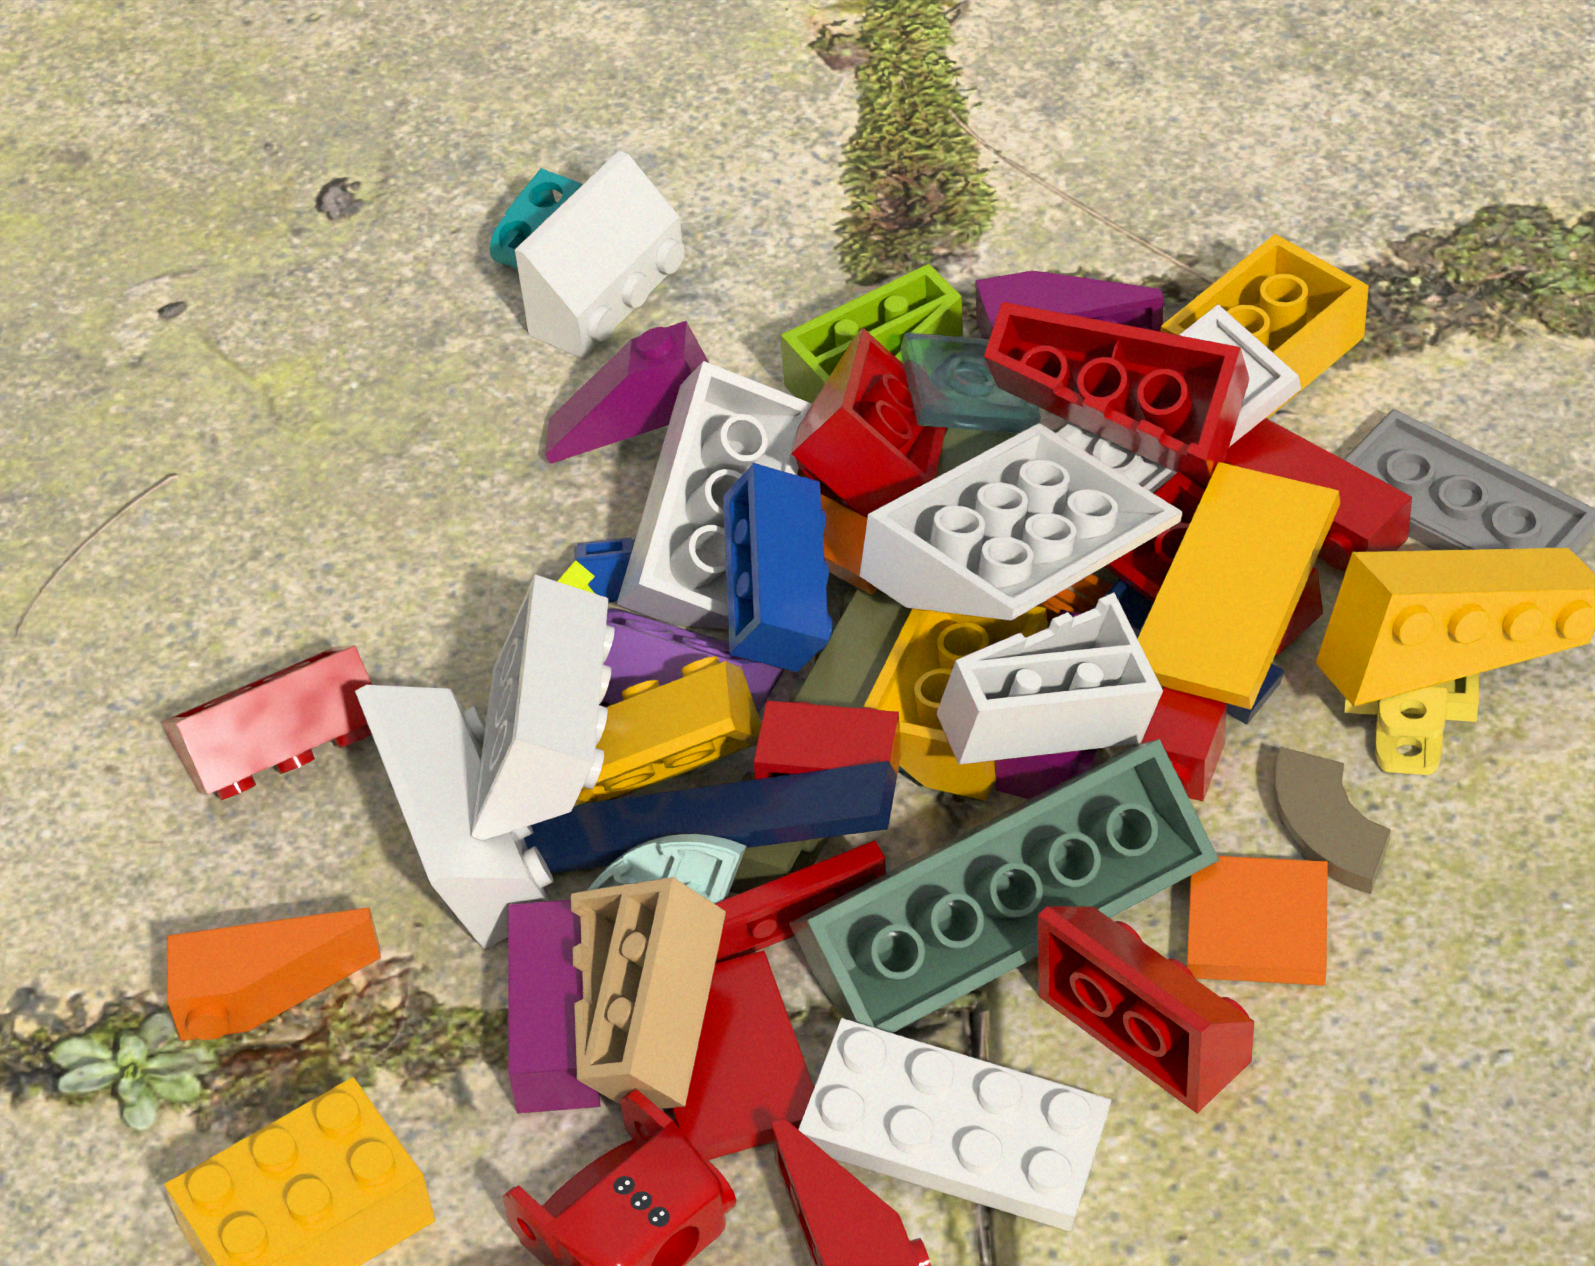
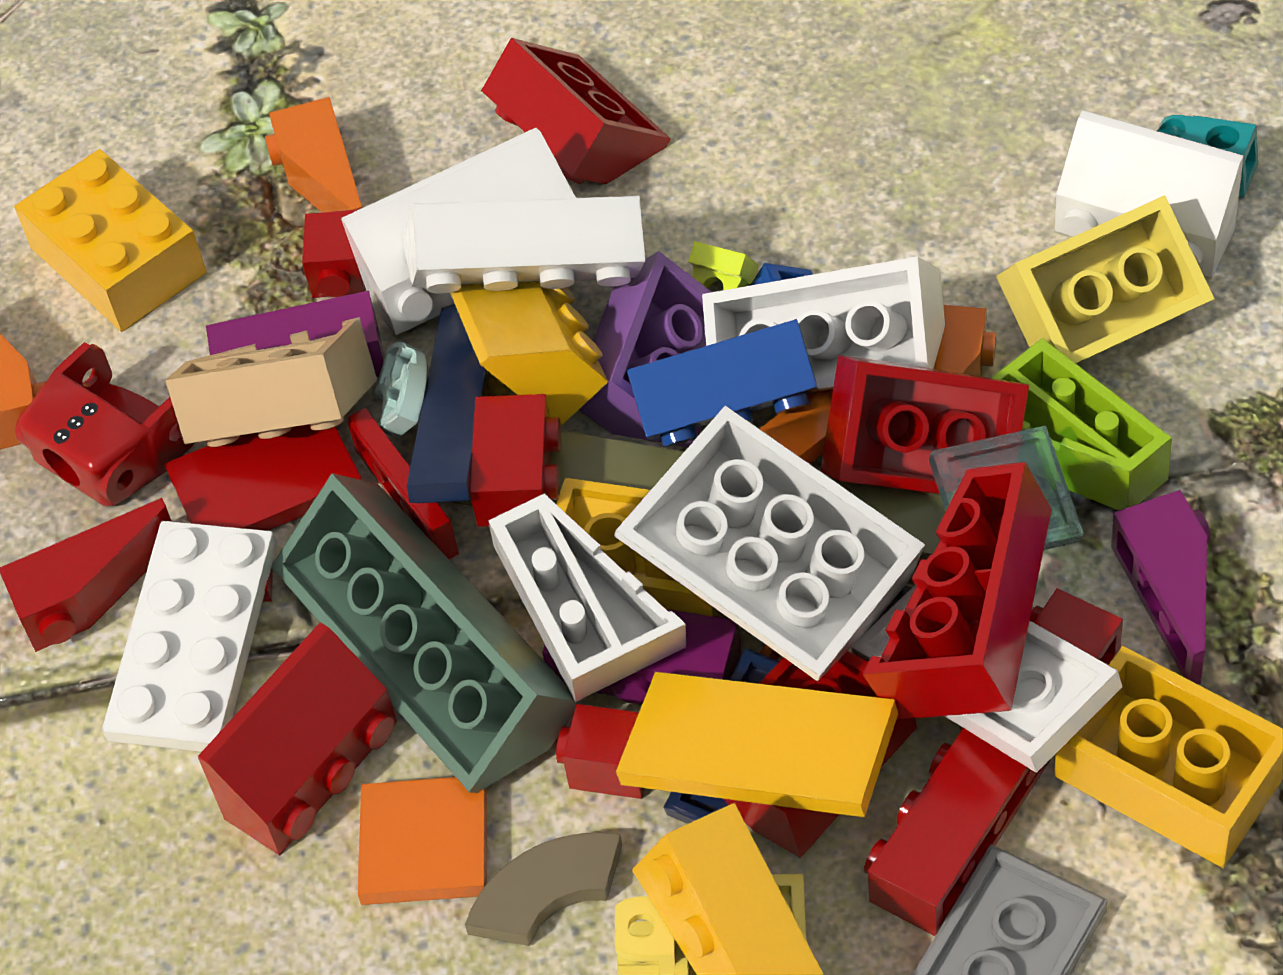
camera: 85 degrees right, 5 degrees up
magenta slope [545,321,709,464] -> none
none -> red brick [302,209,366,298]
none -> light yellow brick [996,195,1215,364]

